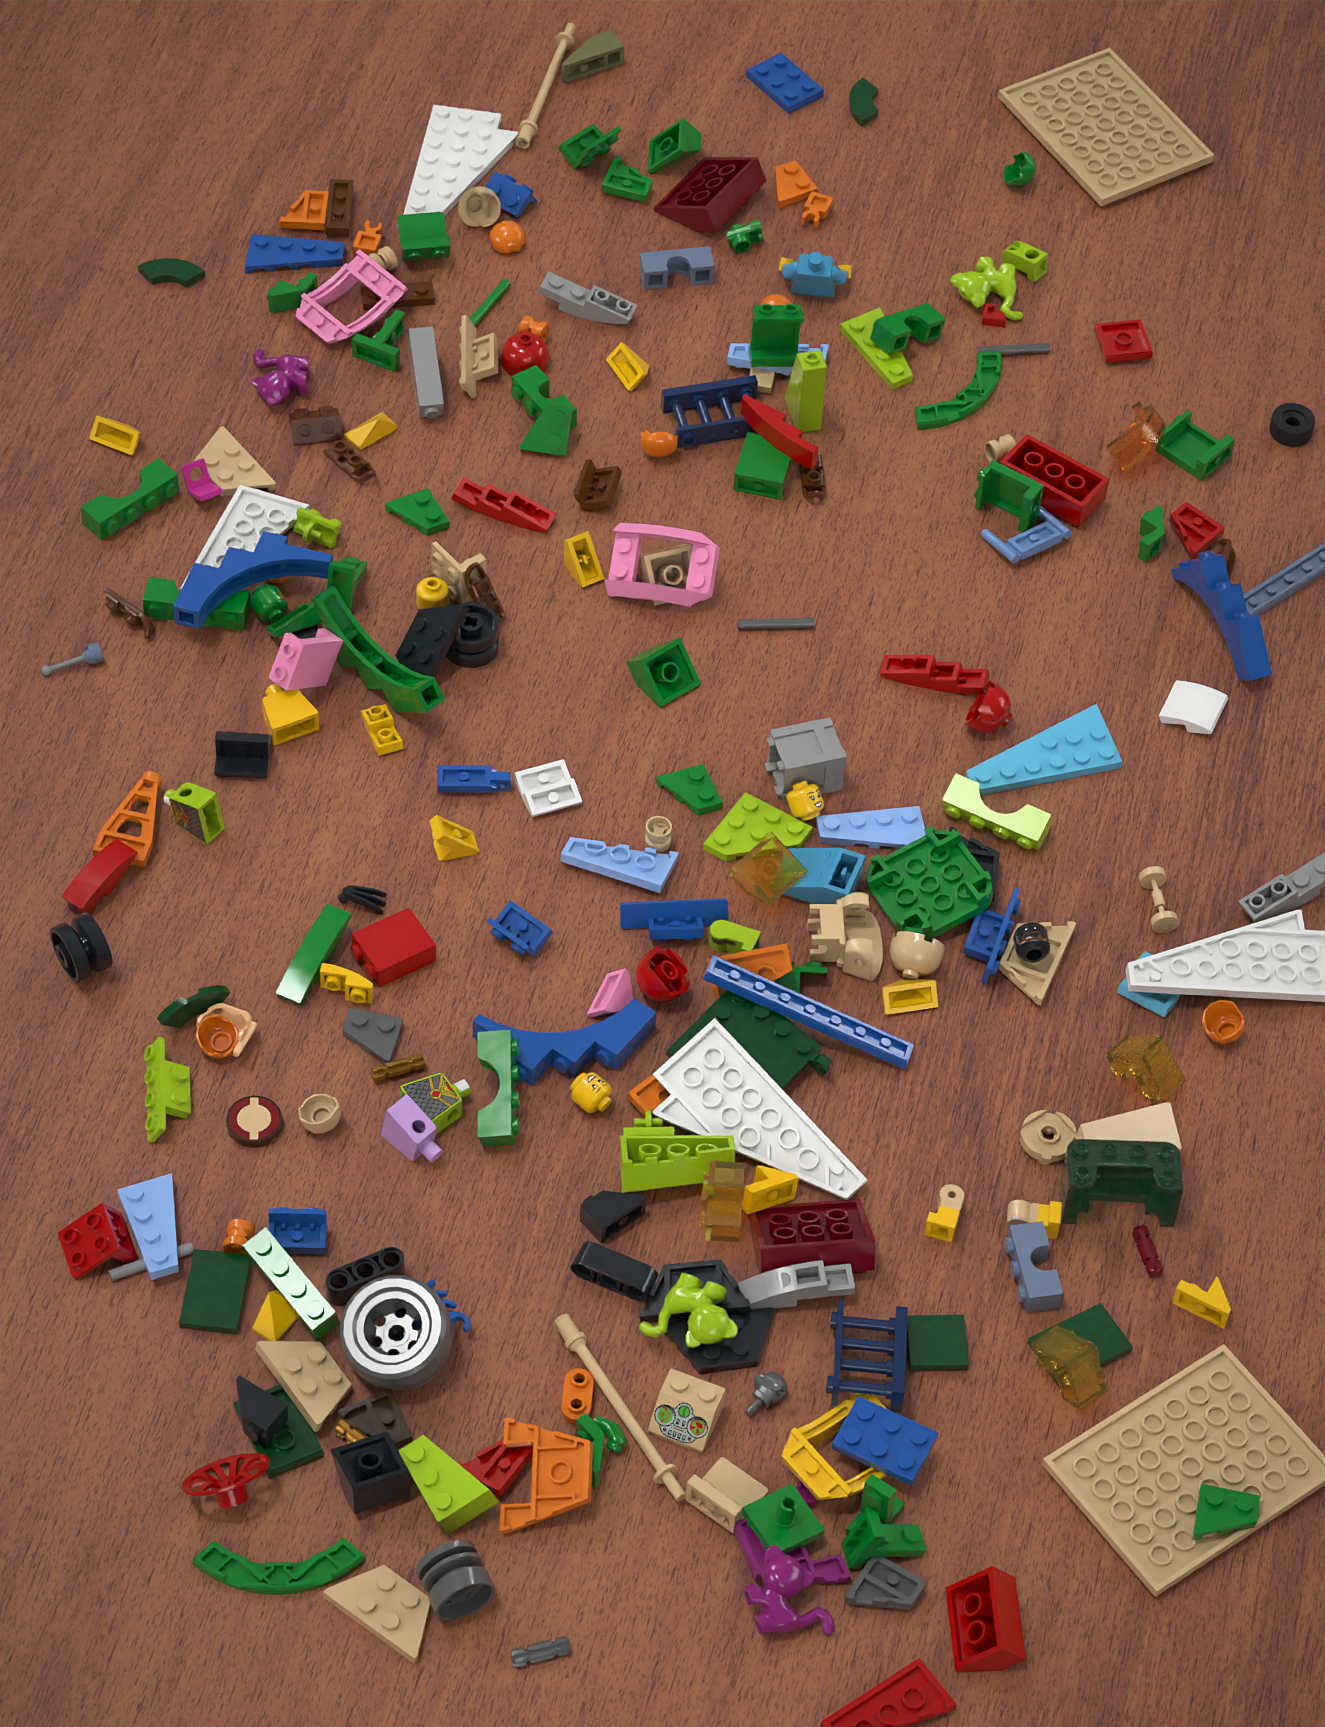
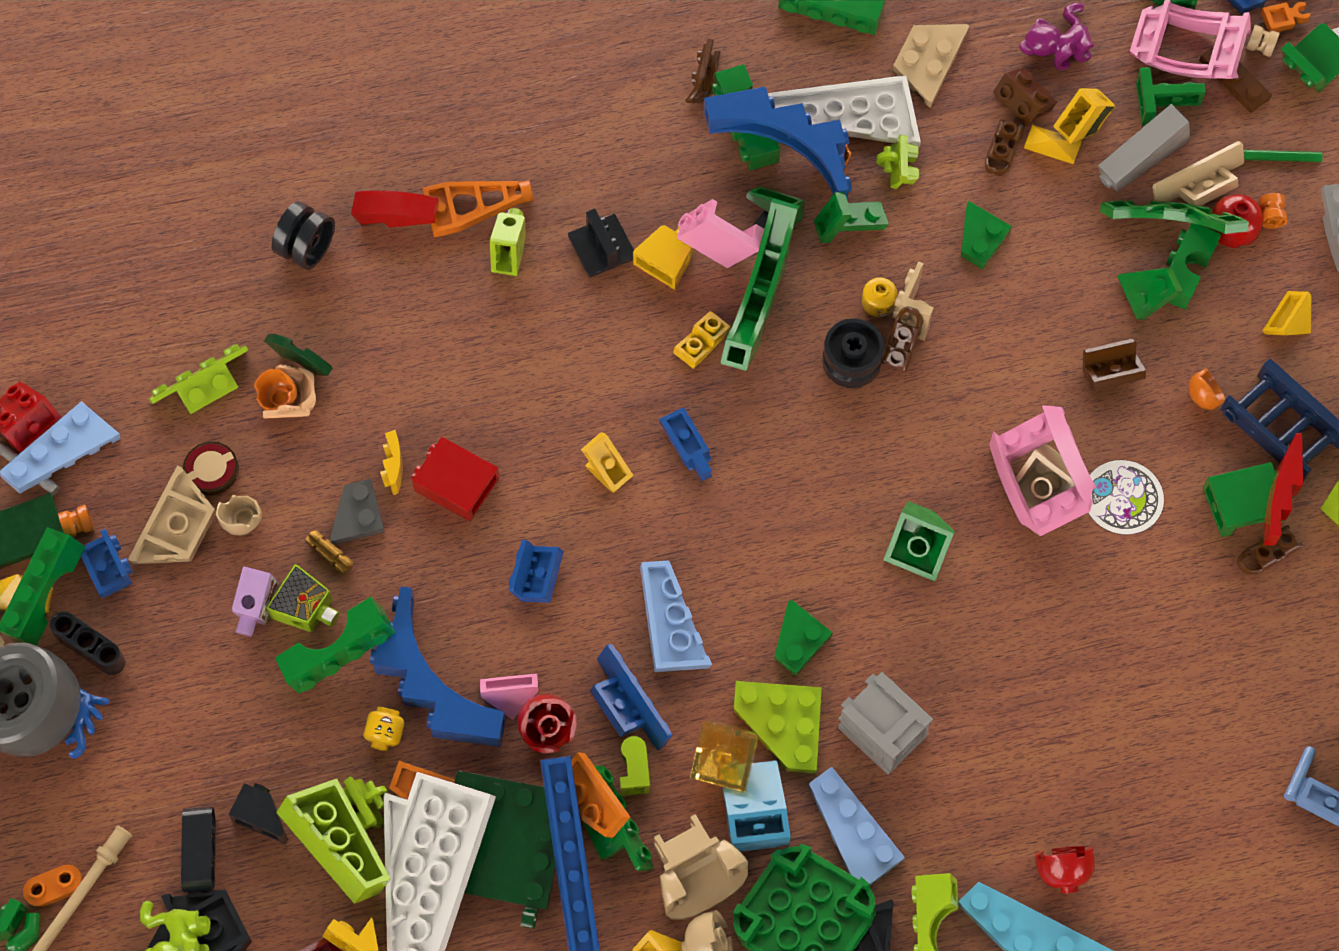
camera: 65 degrees right, 15 degrees up
hinge [41,642,104,676] -> none
dark pink bracket [181,458,223,501] -> none
green head [250,584,288,623] -> none
green slope [276,904,352,1006] -> none
black piece [338,885,387,915] -> none
black wing [395,604,469,677] -> none
red slope [451,477,556,533] -> none
white slope [513,759,582,817] -> none
yellow slope [564,531,605,587] -> none
tan wheel [645,816,672,853] -> none
clear yellow brick [700,1161,744,1242] -> none
dark grey bar [737,618,814,629] -> none
yellow head [786,780,824,821] -> none
red slope [880,655,990,694] -> none
none -> tan wing [128,465,216,564]
none -> yellow torso [1053,88,1115,144]
none -> sticker [1088,460,1164,534]
none -> green tile [1100,200,1249,234]

